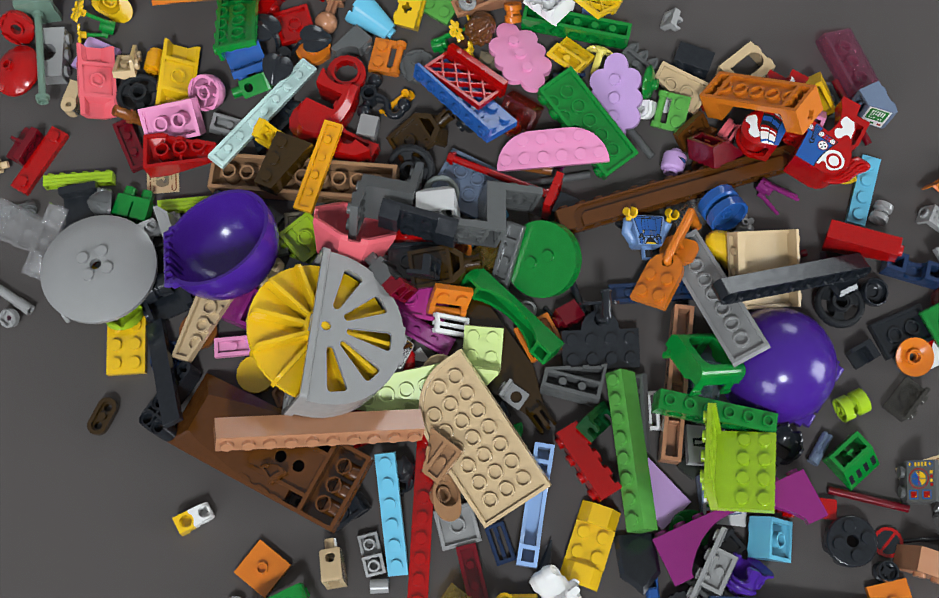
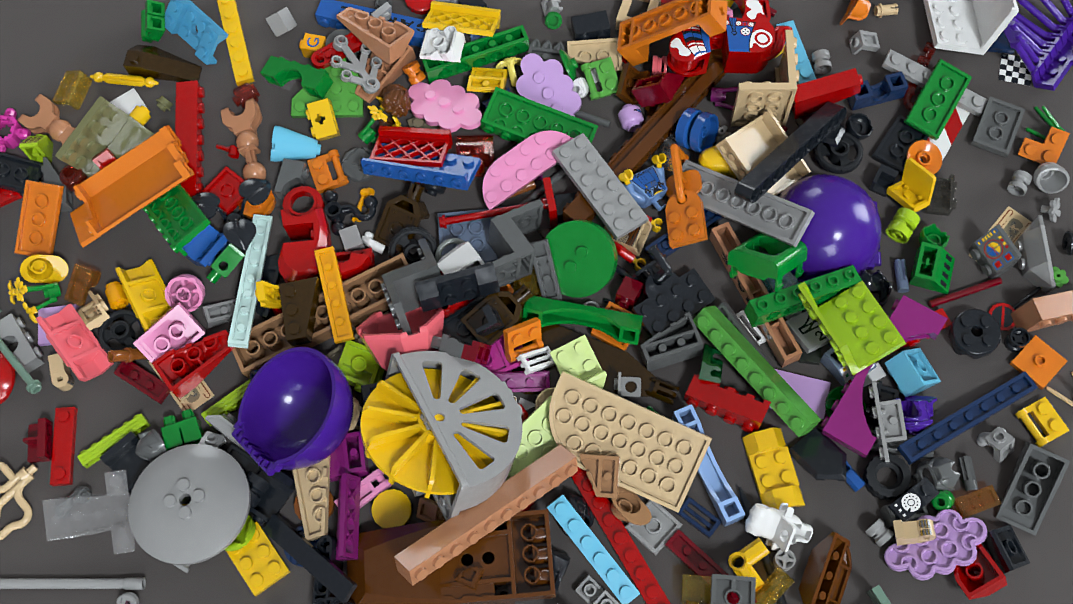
camera: 30 degrees left, 5 degrees down
none -> clear orange plate [64,264,101,306]
none -> magenta fence [336,473,361,561]
none -> white arm [362,231,385,254]
none -> green plate [545,12,562,30]
none -> light grey plate [552,133,649,240]
none -> torso [604,215,663,271]
none -> tan bracket [730,30,799,126]
none -> yellow bracket [886,158,936,212]
none -> green hair [919,223,950,248]

